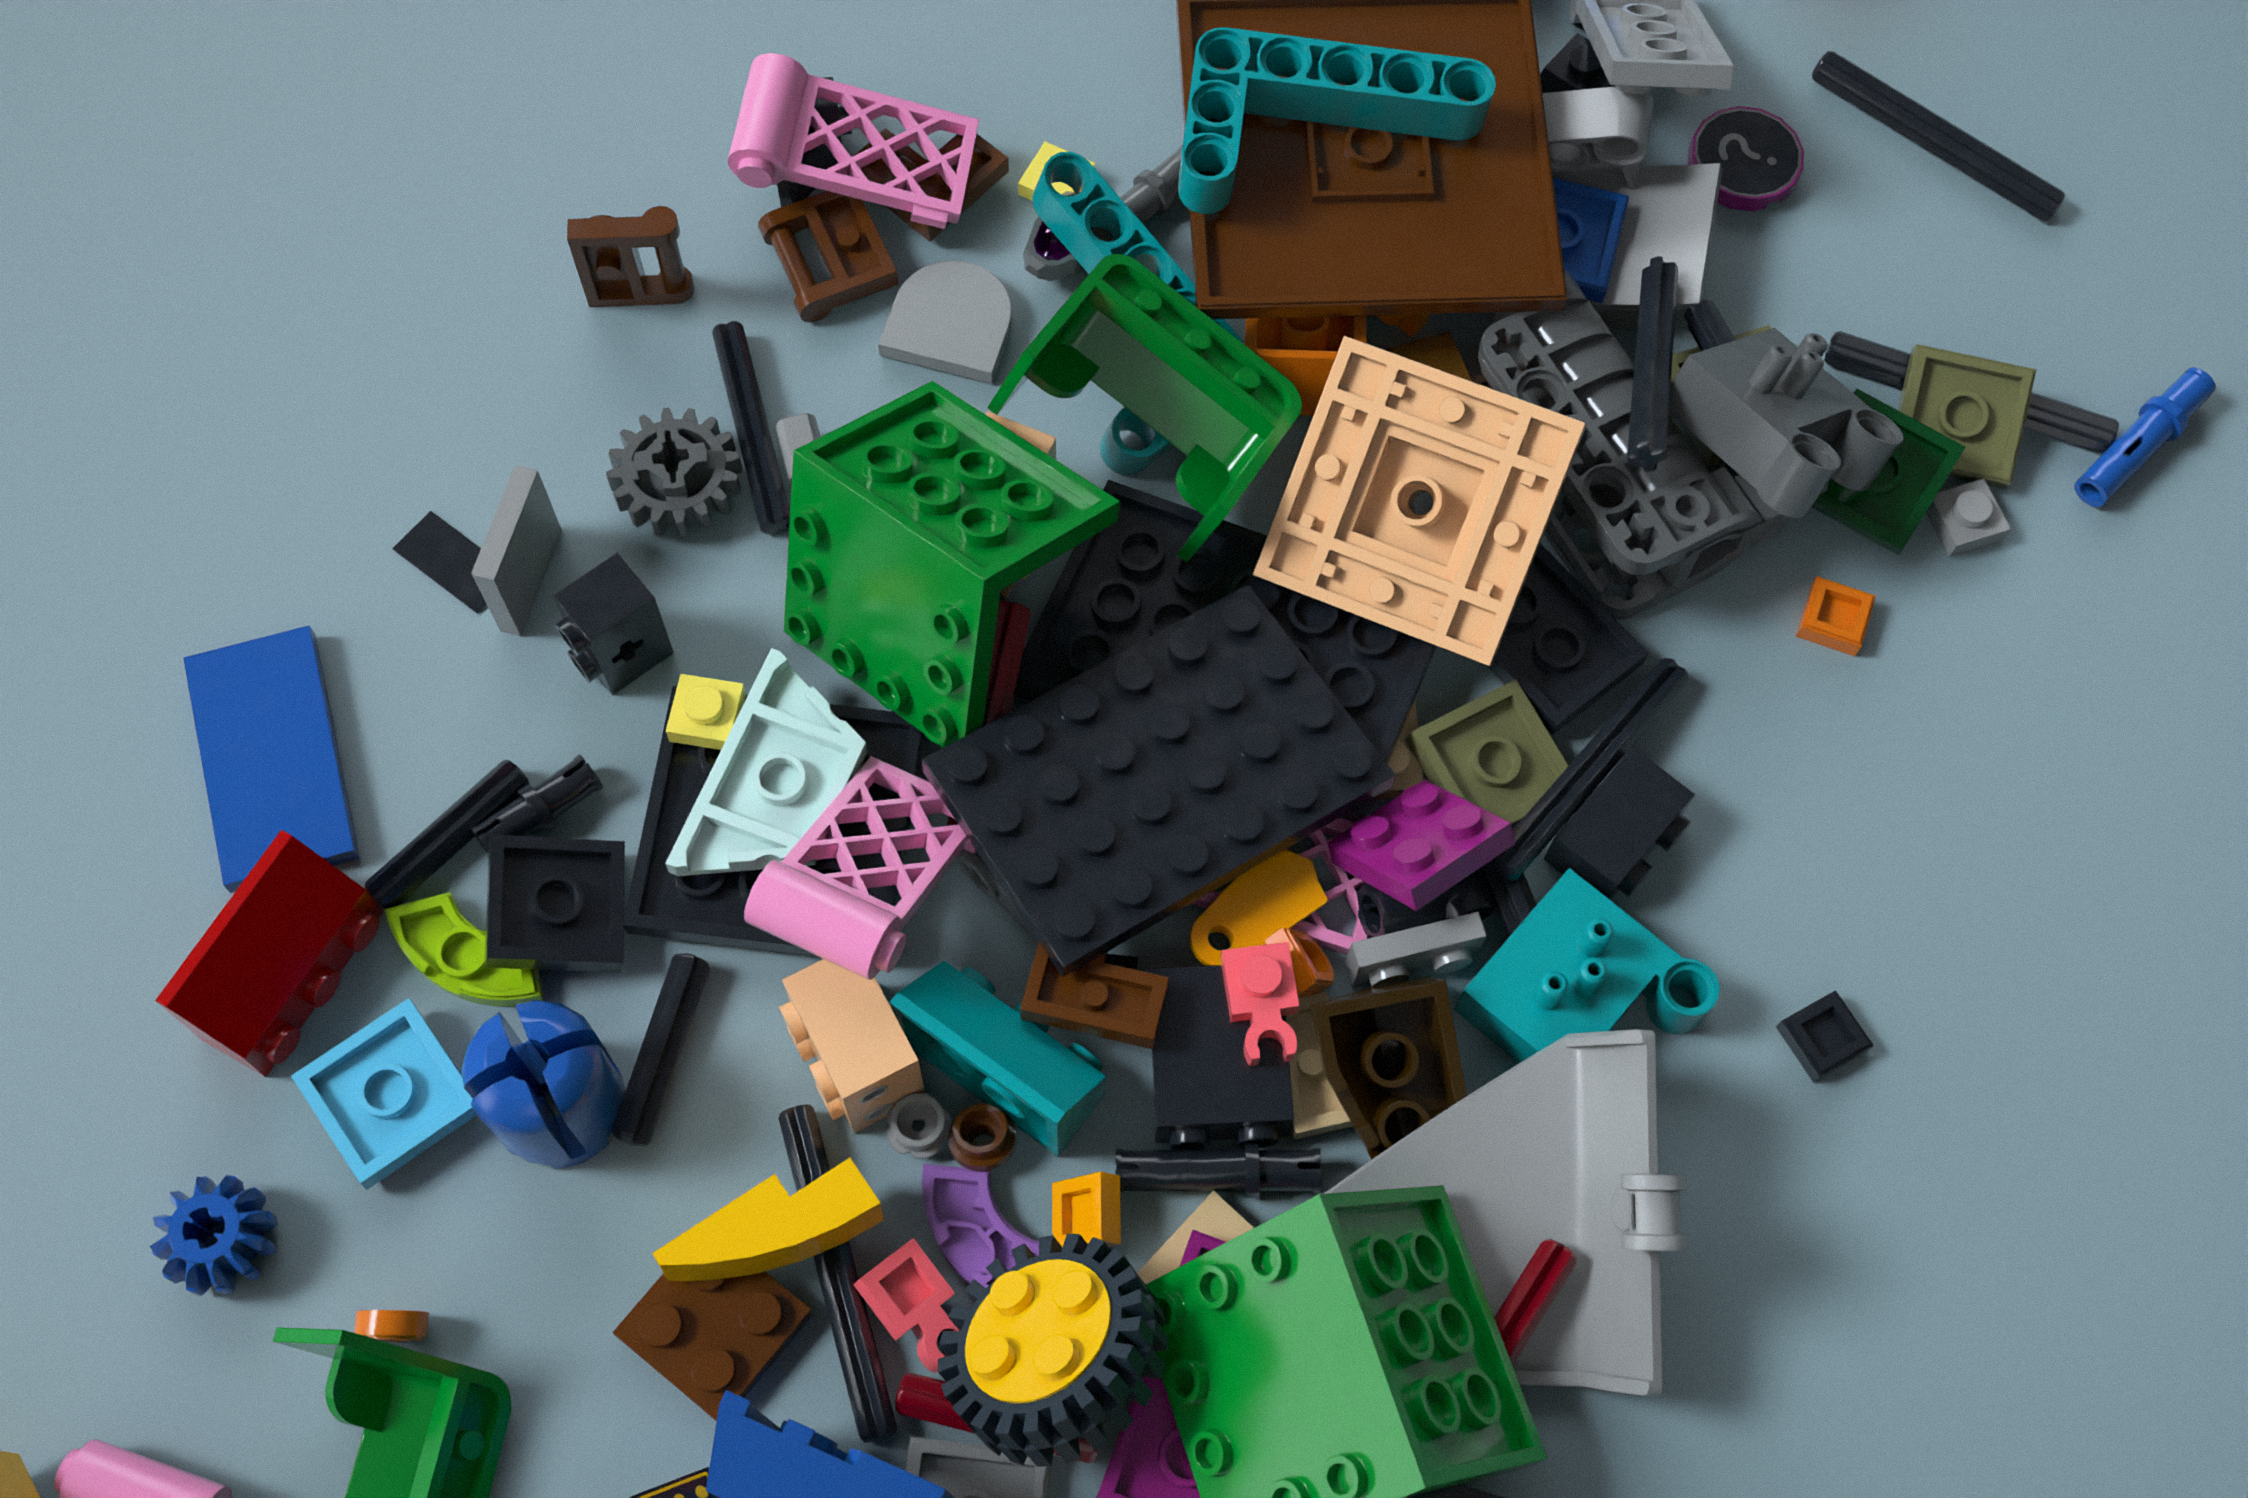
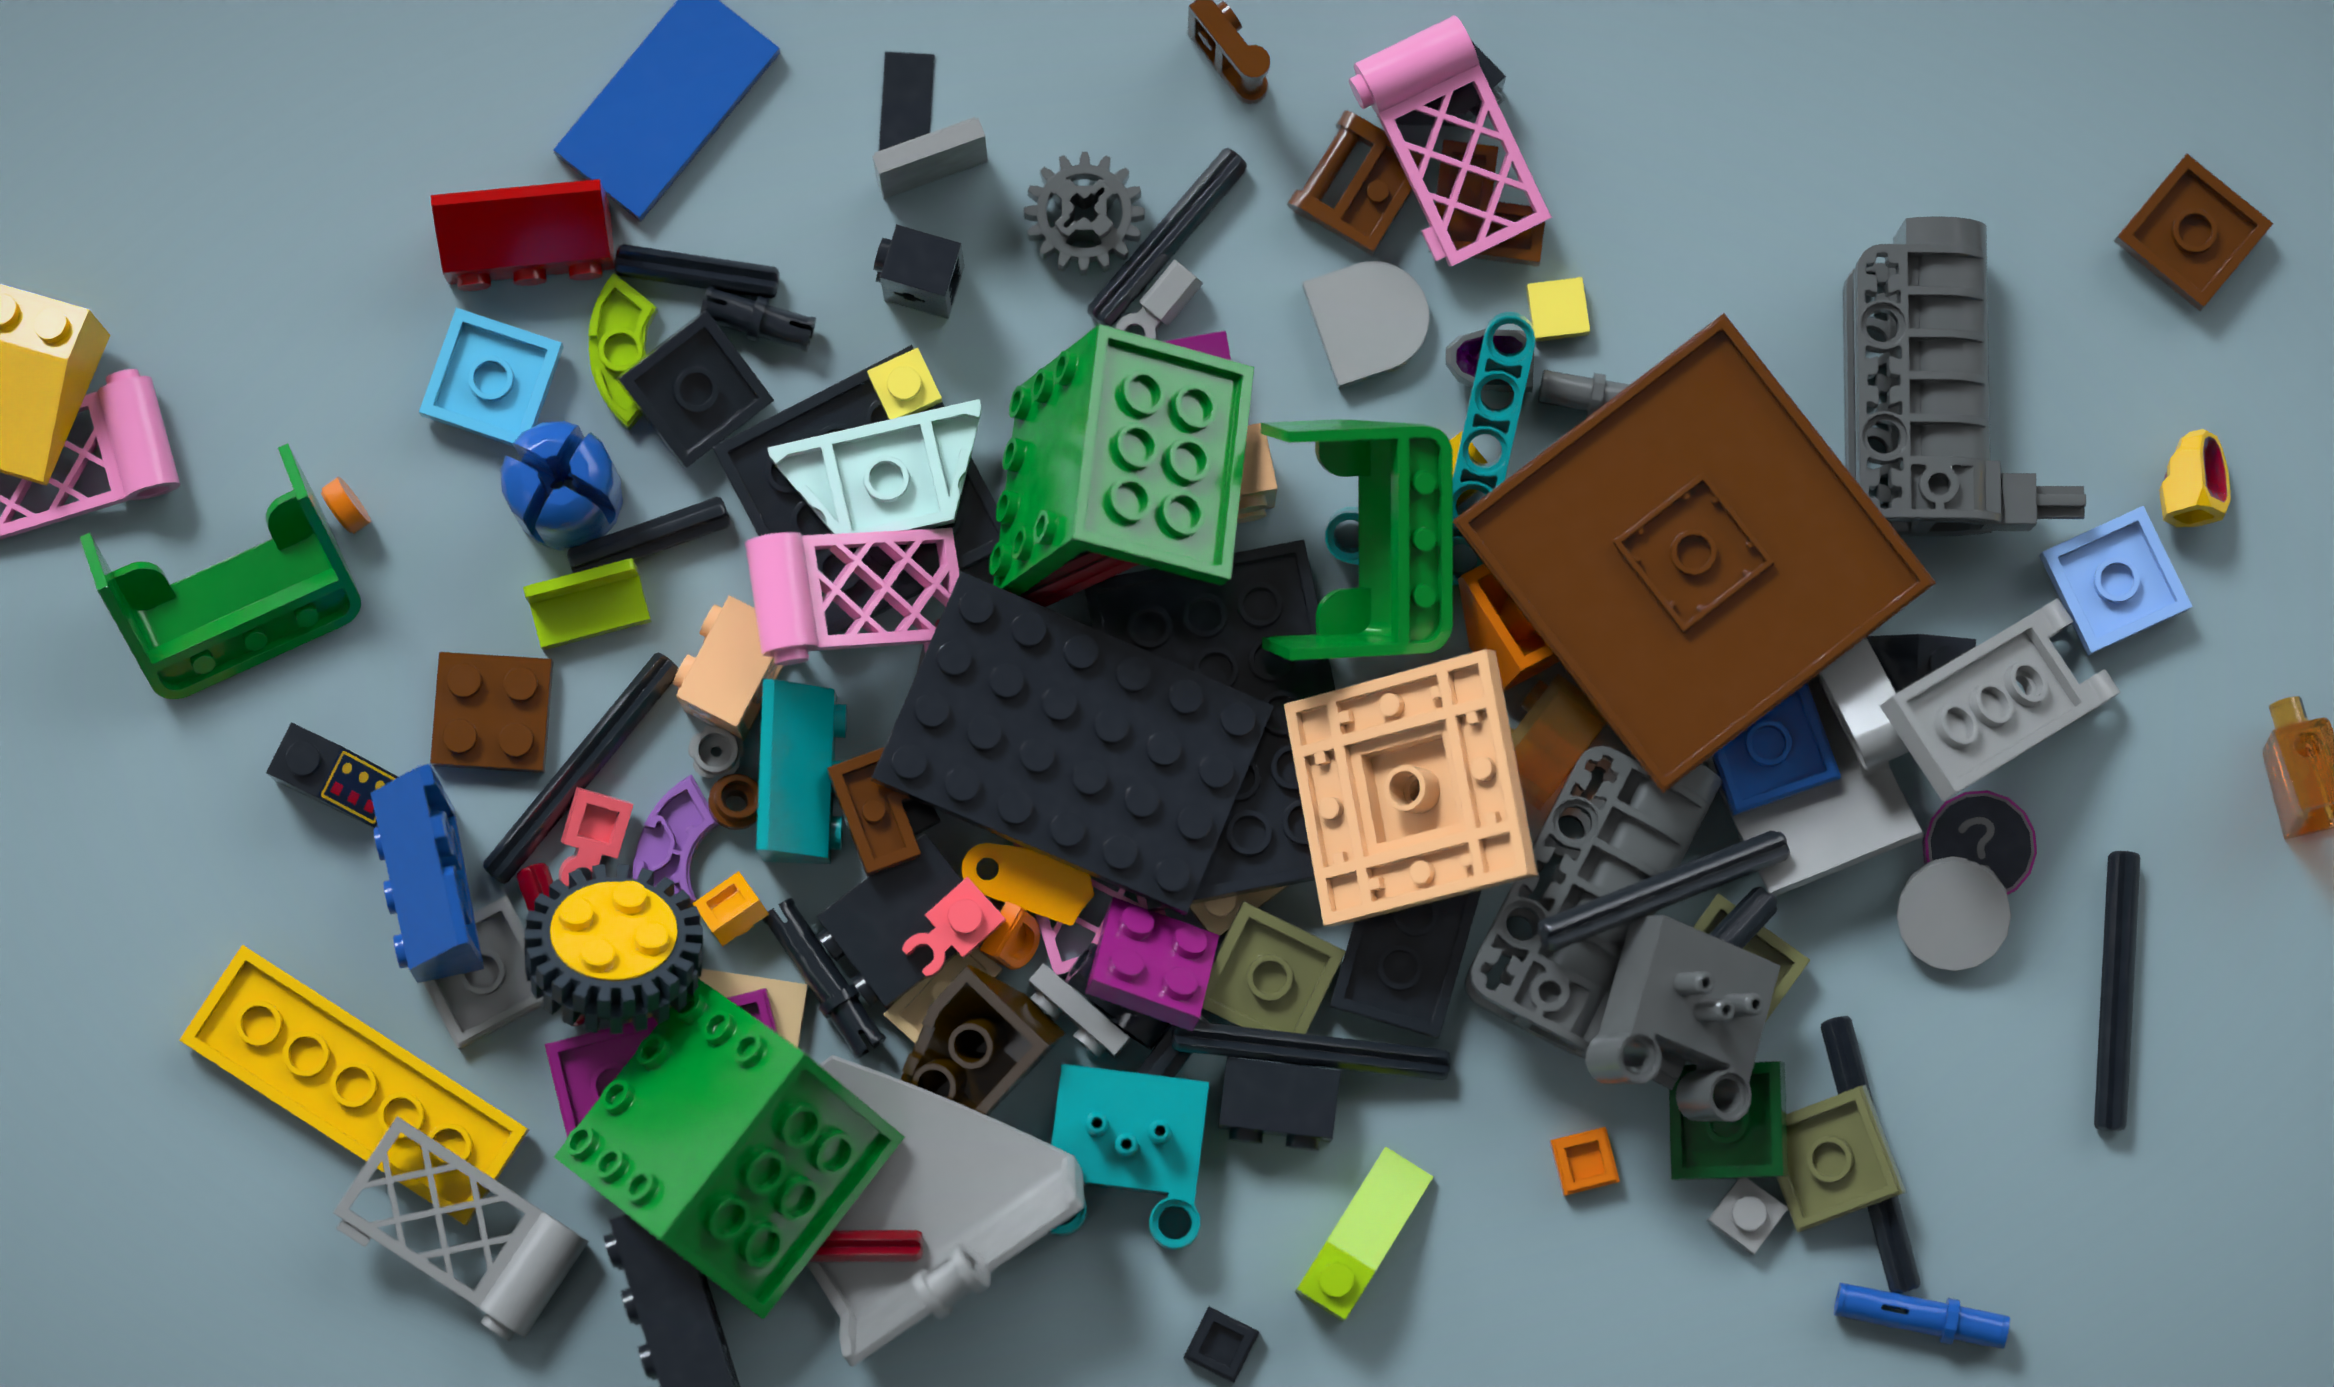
camera: 55 degrees right, 15 degrees up
blue gear [149,1175,279,1296] -> none
yellow slope [652,1157,884,1281] -> none
teal beam [1178,27,1496,214] -> none
none -> lime panel [523,558,652,651]
none -> lime slope [1295,1146,1433,1322]
none -> light grey tile [1896,856,2011,971]

